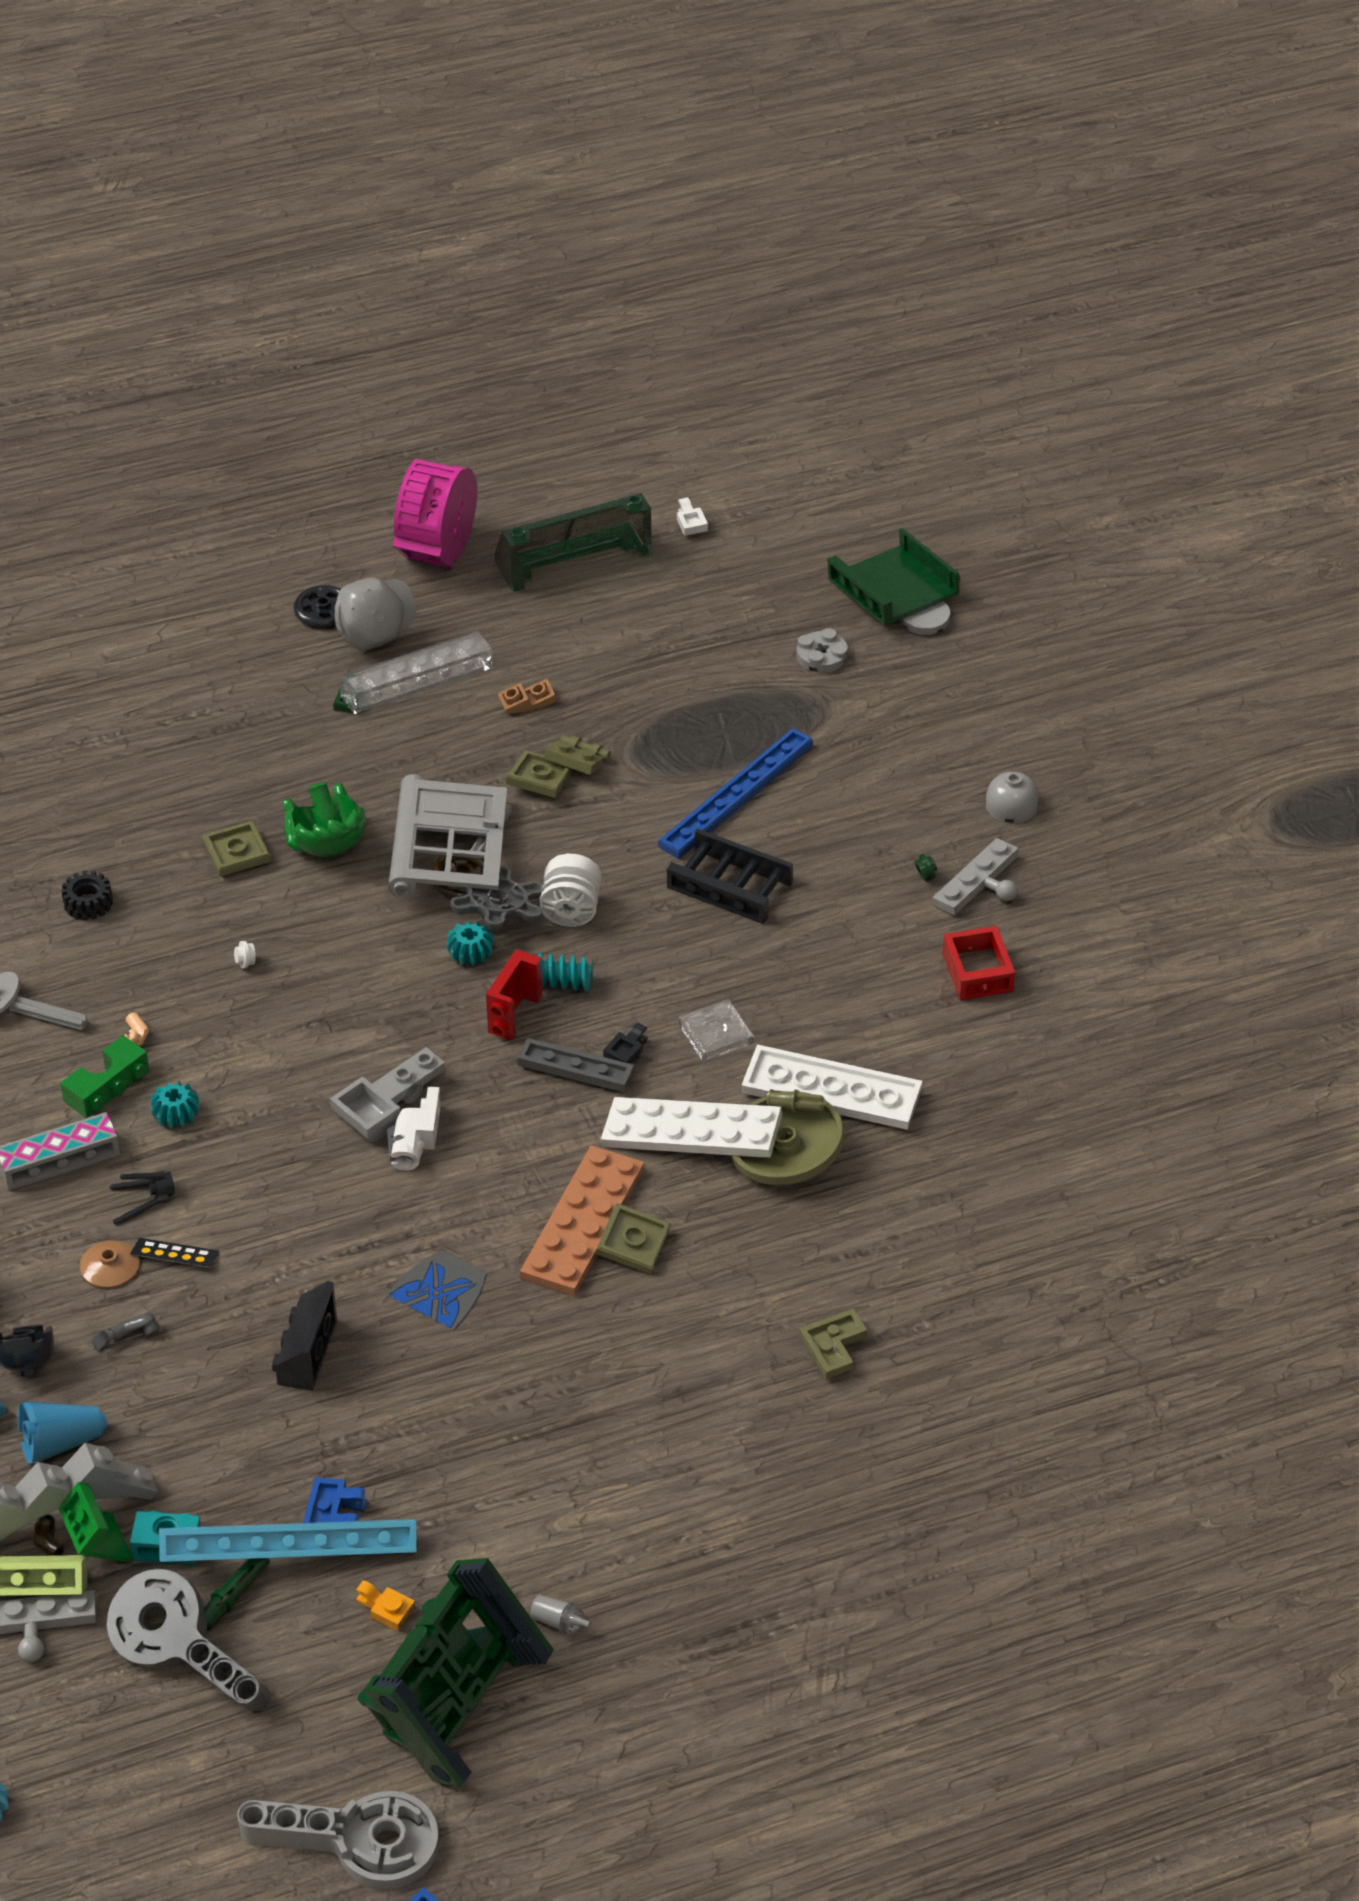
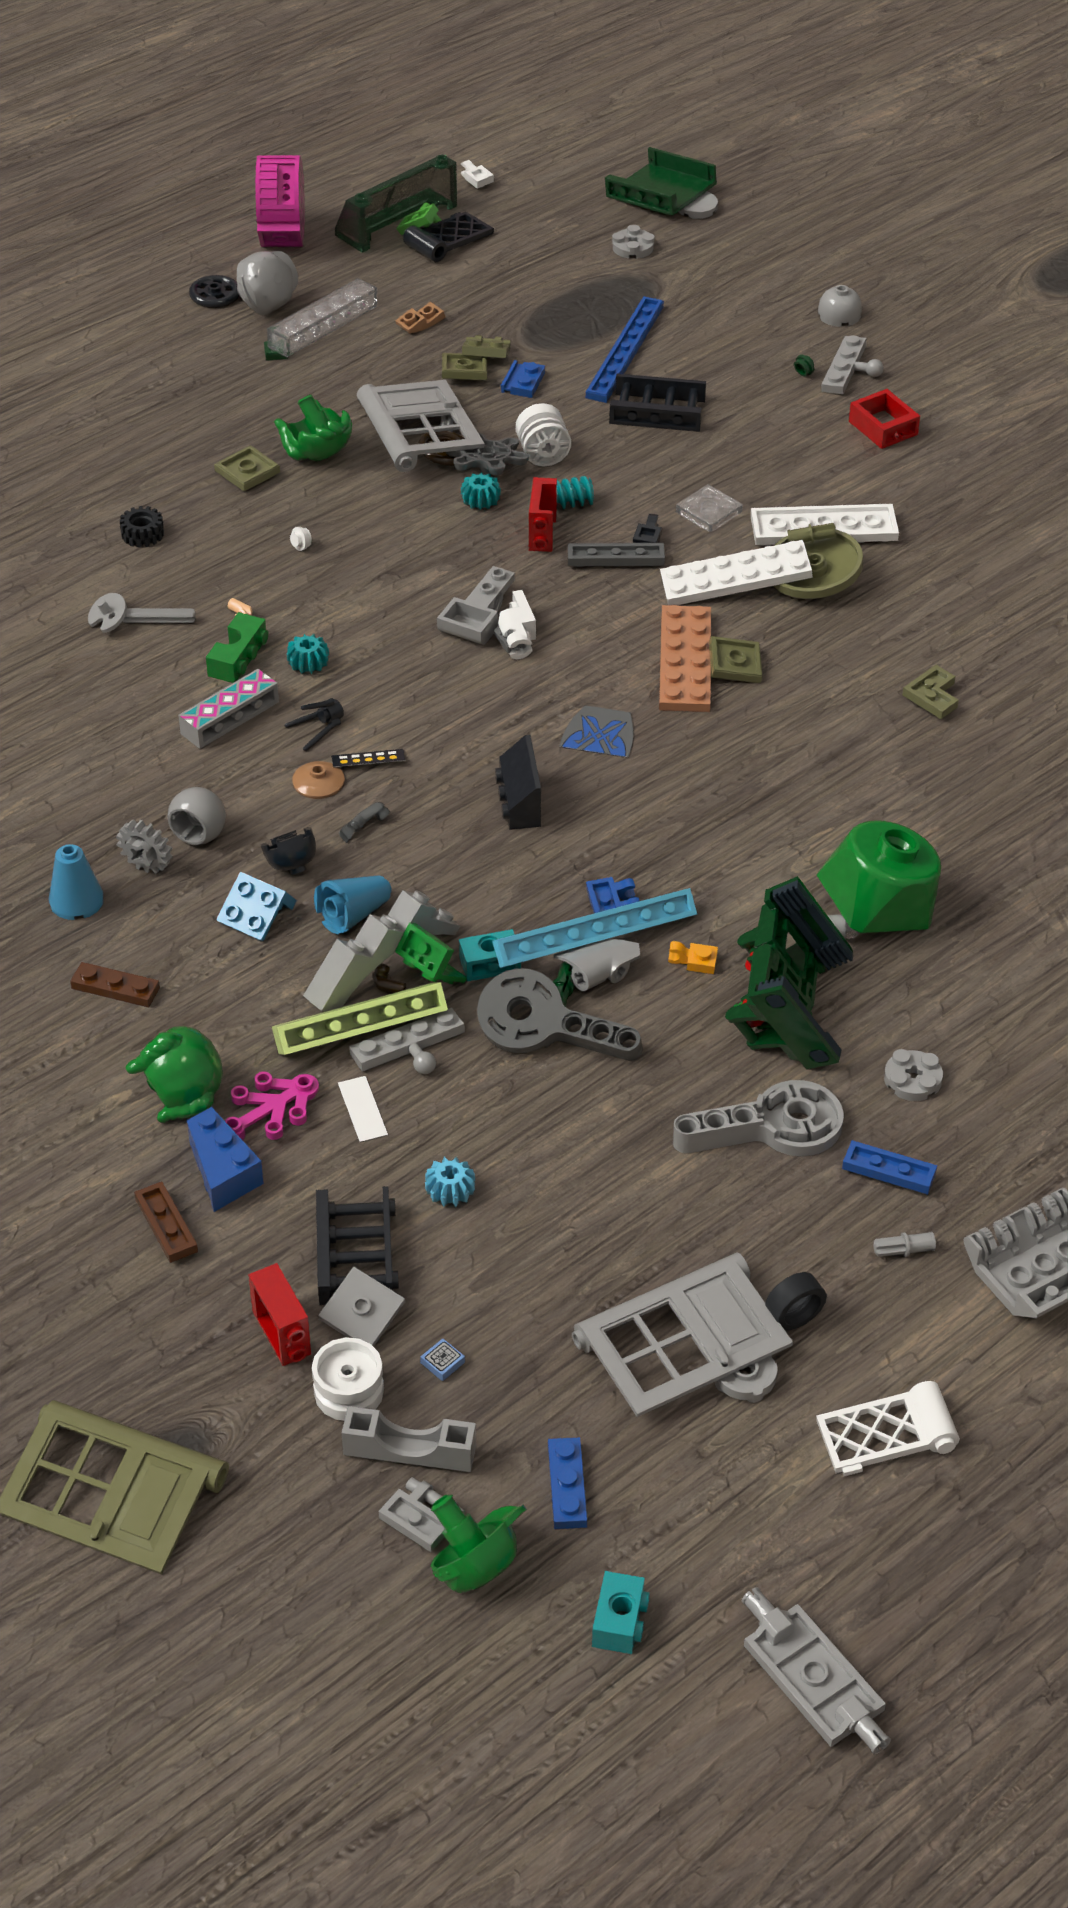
camera: 20 degrees left, 0 degrees up
none -> bright green plate [396,203,442,235]
none -> black piece [403,211,494,262]
none -> blue plate [501,360,545,398]
none -> light grey panel [553,939,640,991]
none -> green piece [817,820,941,933]
none -> light grey plate [884,1049,943,1101]

